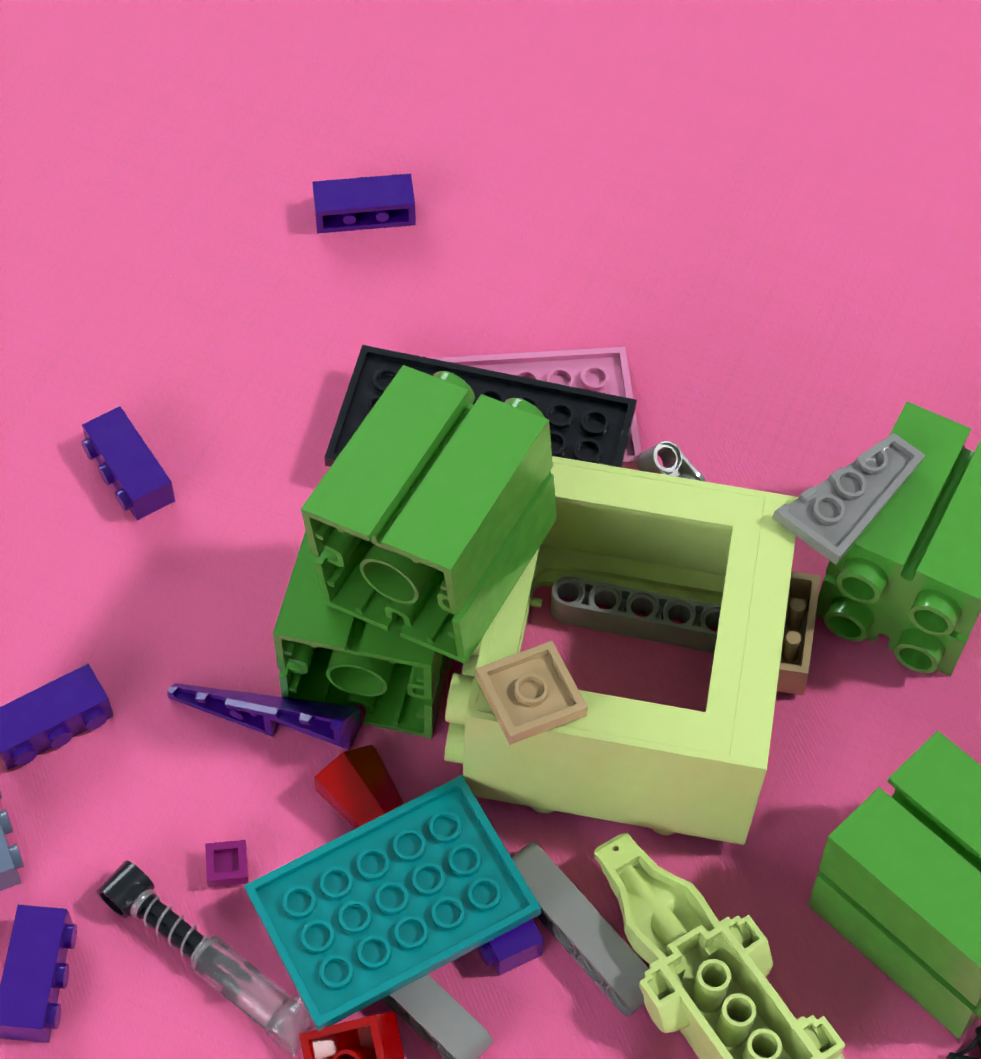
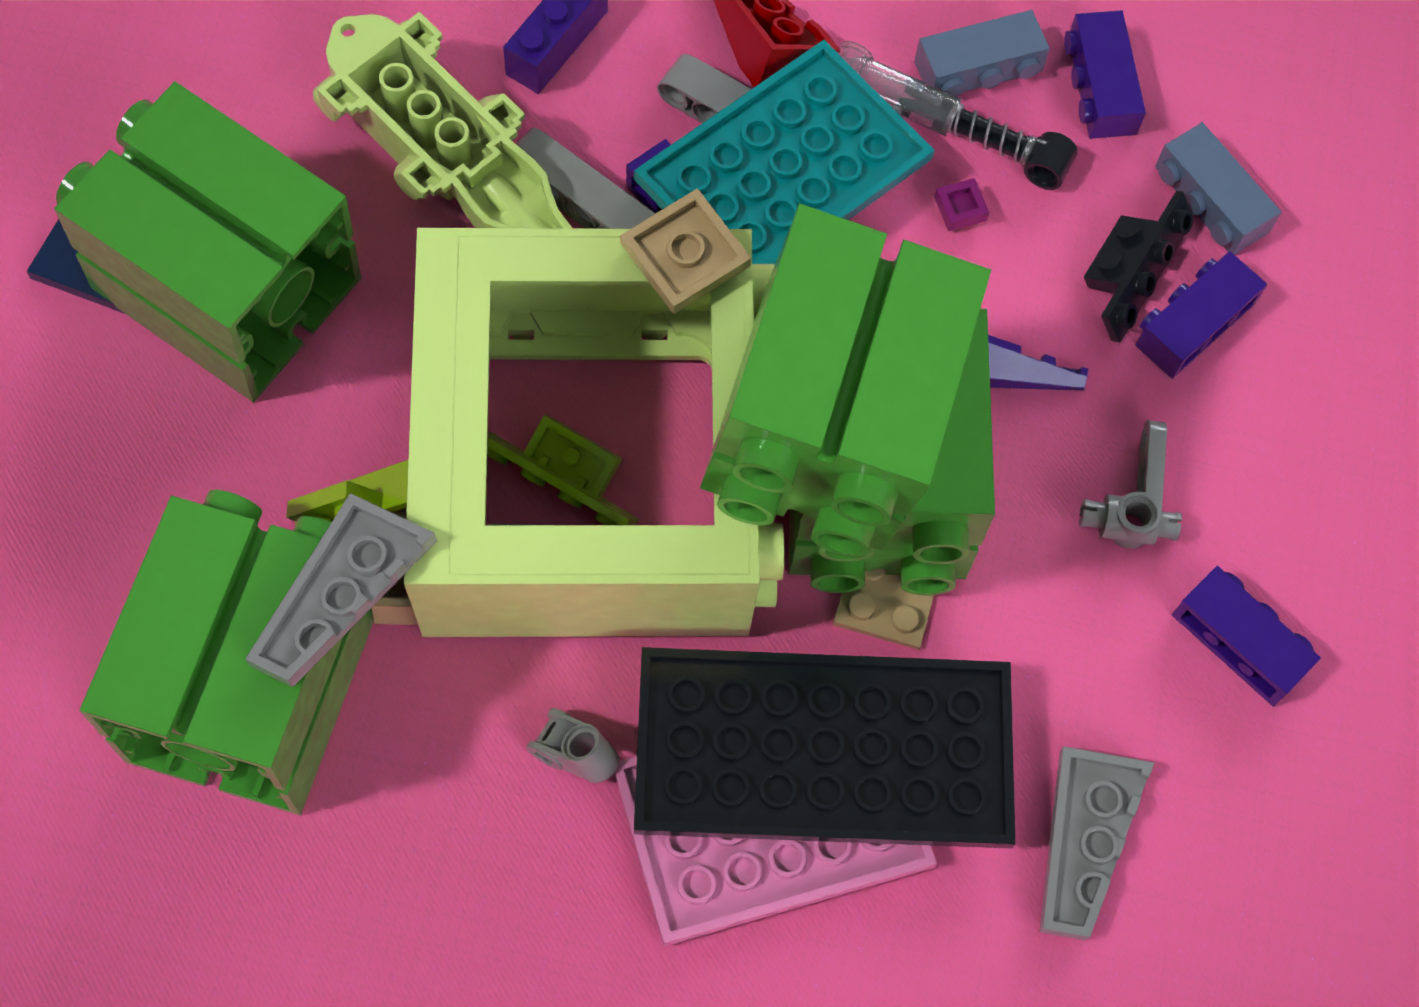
camera: 165 degrees right, 10 degrees up
none -> lime bracket [286,459,409,524]
none -> lime bracket [487,415,639,525]
none -> sand blue brick [914,10,1050,99]
none -> light grey wing [1039,746,1155,941]
none -> light grey piece [1079,420,1182,549]
none -> black bracket [1084,191,1193,343]

